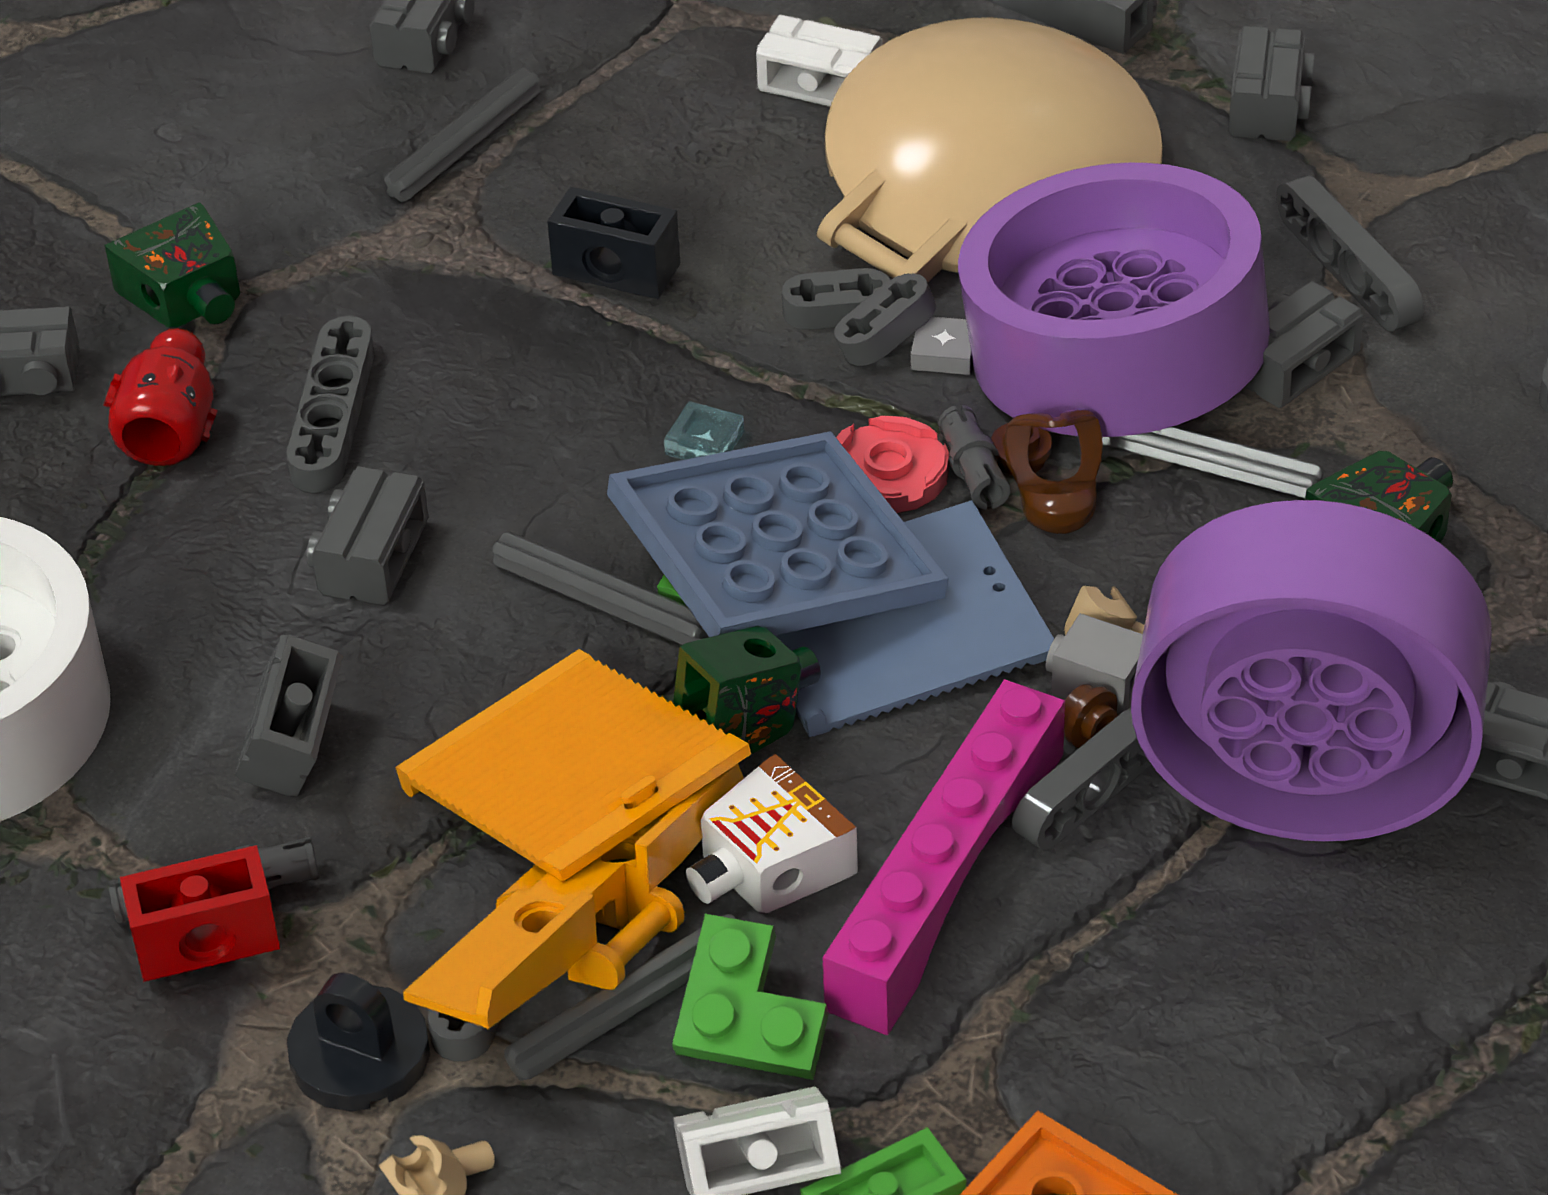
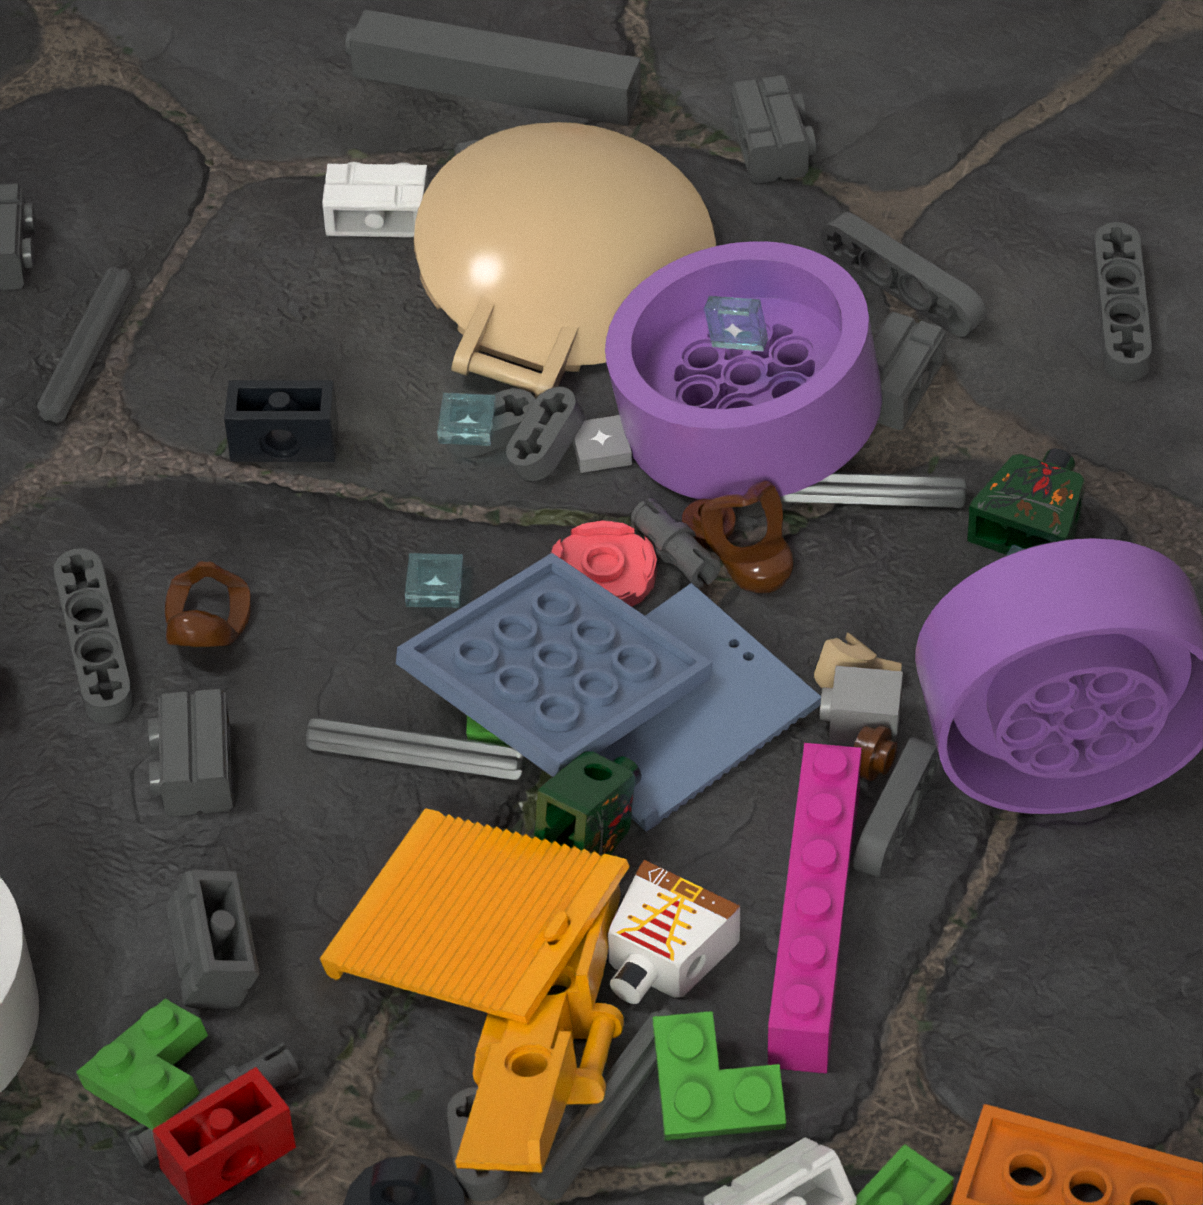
camera: 20 degrees left, 5 degrees up
none -> bright green plate [76,999,208,1130]
none -> reddish brown piece [165,561,251,647]
none -> clear light blue tile [437,393,496,446]
none -> clear light blue tile [704,296,768,351]

